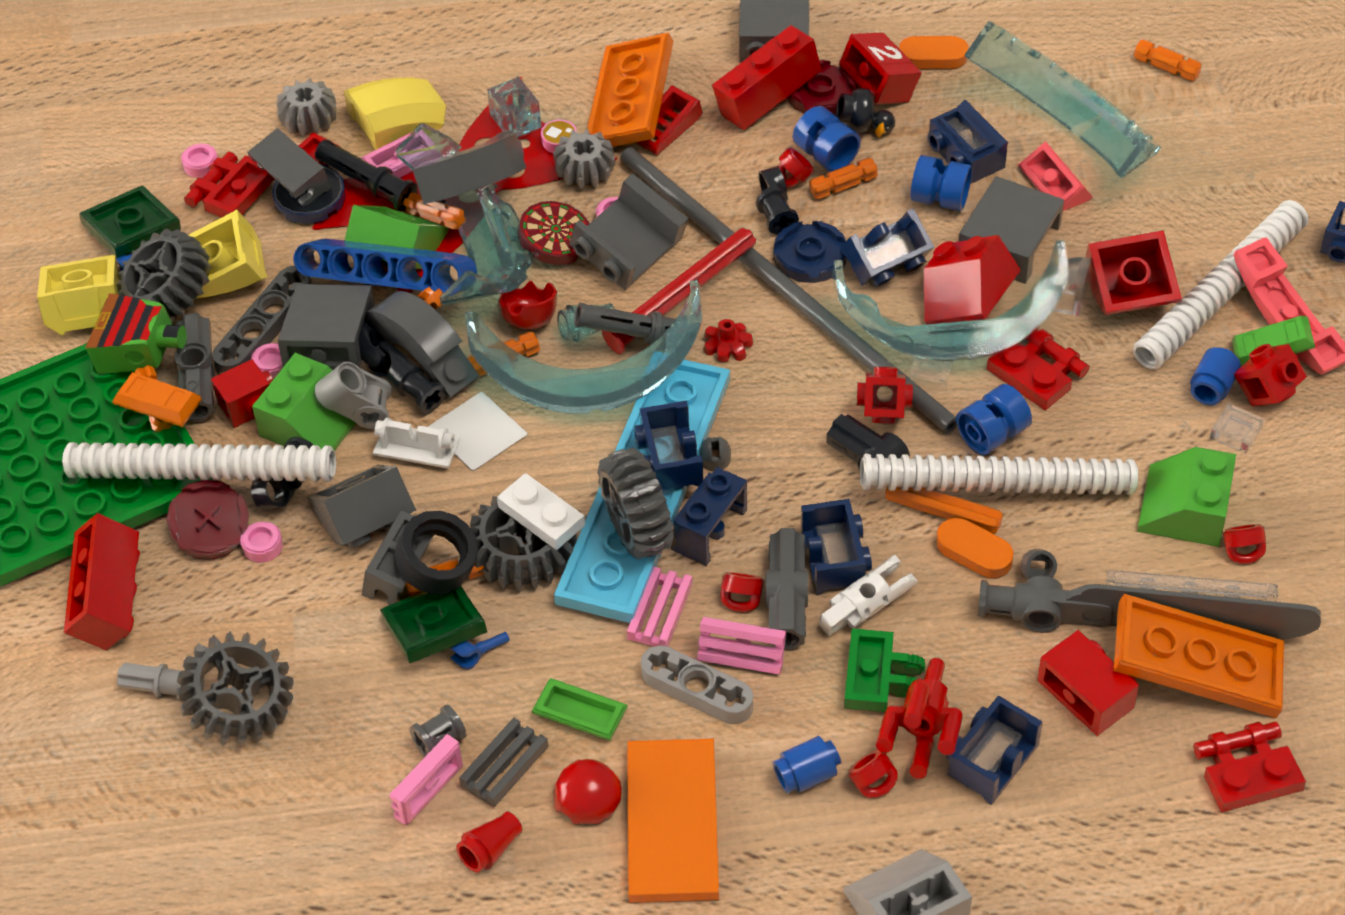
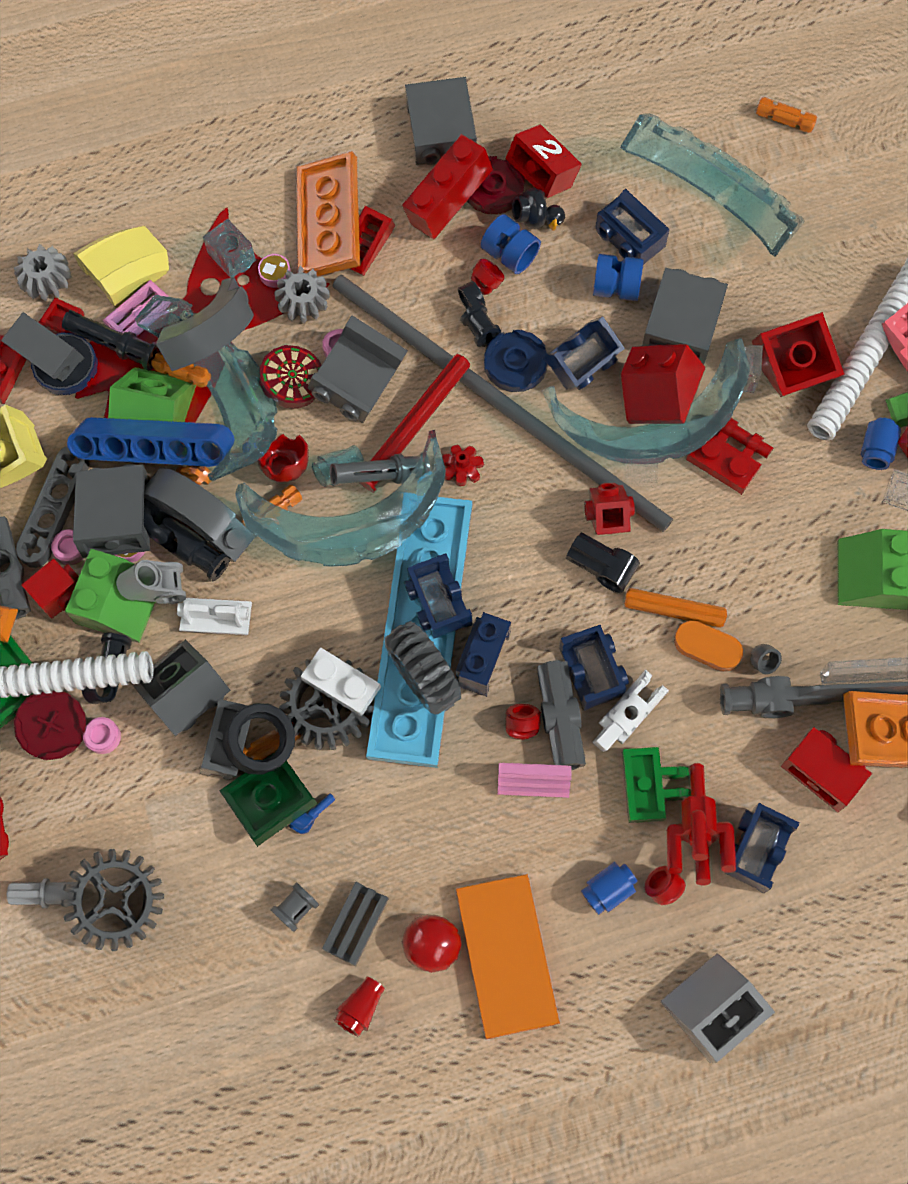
camera: 10 degrees left, 20 degrees up
bright pink tile [389,734,463,825] -> none
white sticker [428,392,527,470] -> none
bright green tile [532,678,628,741] -> none
bright pink tile [627,567,693,647] -> none
light grey beam [641,646,753,724] -> none
dark grey hinge [700,436,731,471] -> none
orange axle [809,158,878,199] -> none
white piece [860,454,1138,495] -> none
orange tile [899,36,969,69] -> none
blue wheel [956,384,1032,455] -> none
coral slope [1018,141,1093,211] -> none

